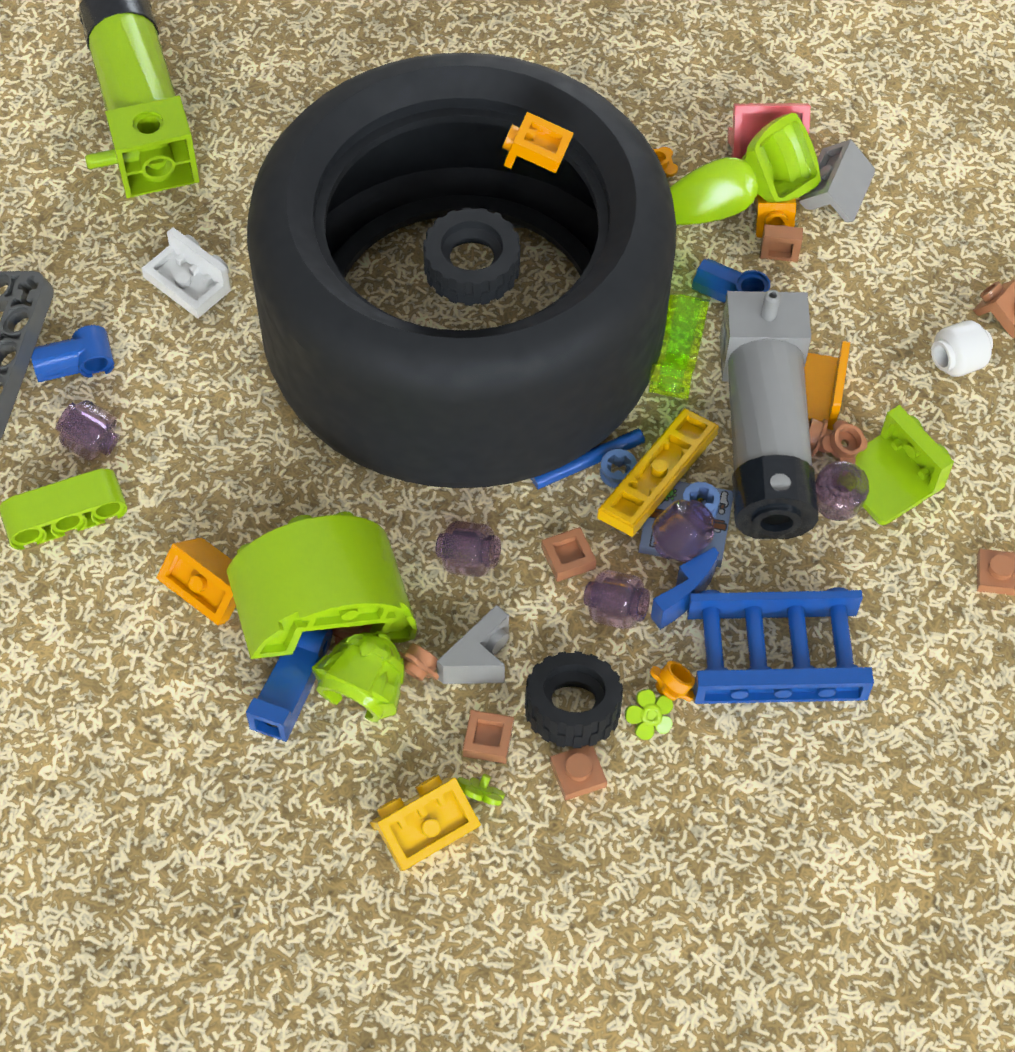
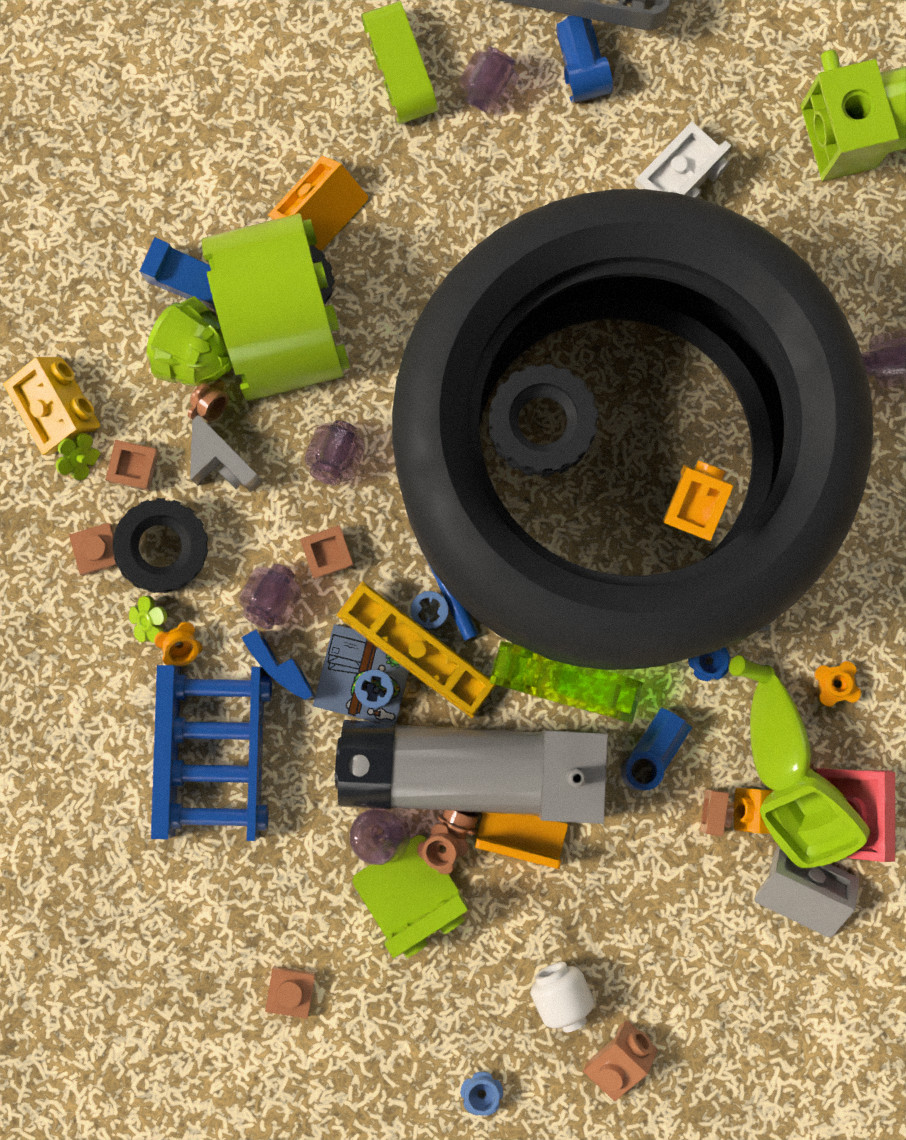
camera: 95 degrees right, 25 degrees up
clear purple head [652,499,715,562] -> none

